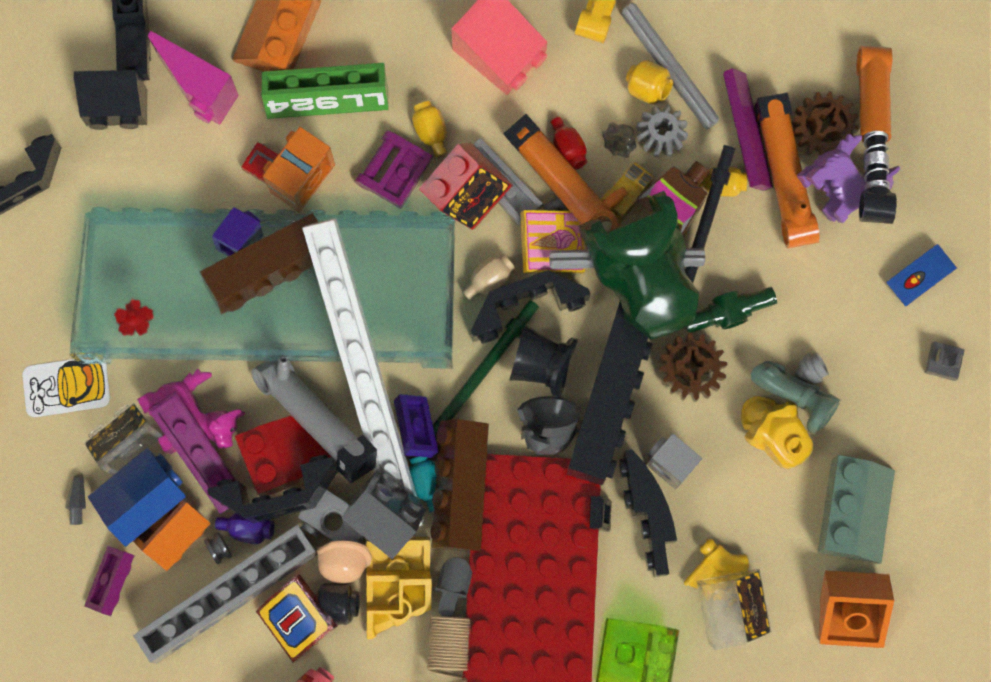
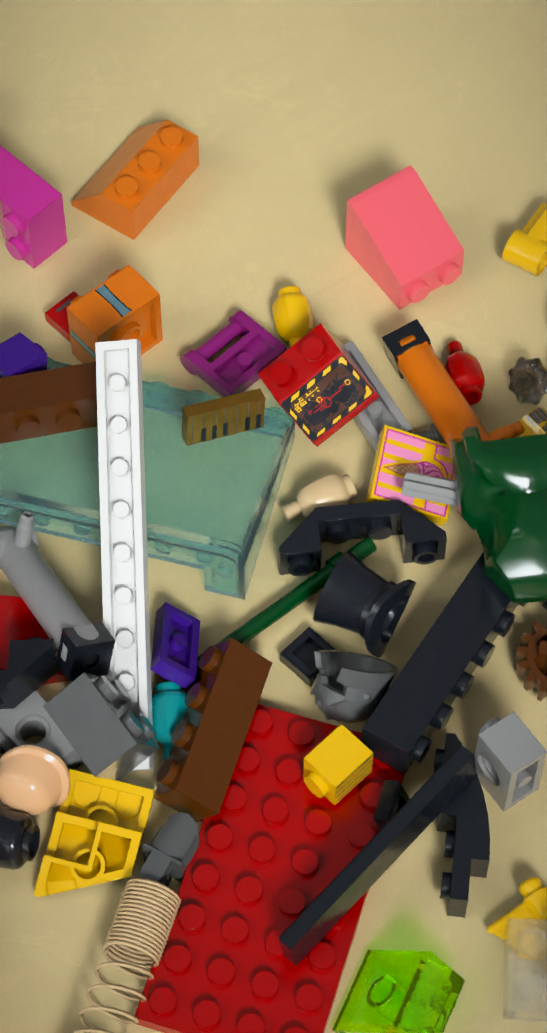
camera: 15 degrees right, 20 degrees down
bright green brick [261,63,389,119] -> none
none -> pearl gold tile [181,388,266,446]
none -> black tile [279,745,477,966]
none -> black tile [280,627,336,687]
none -> yellow brick [303,724,373,805]

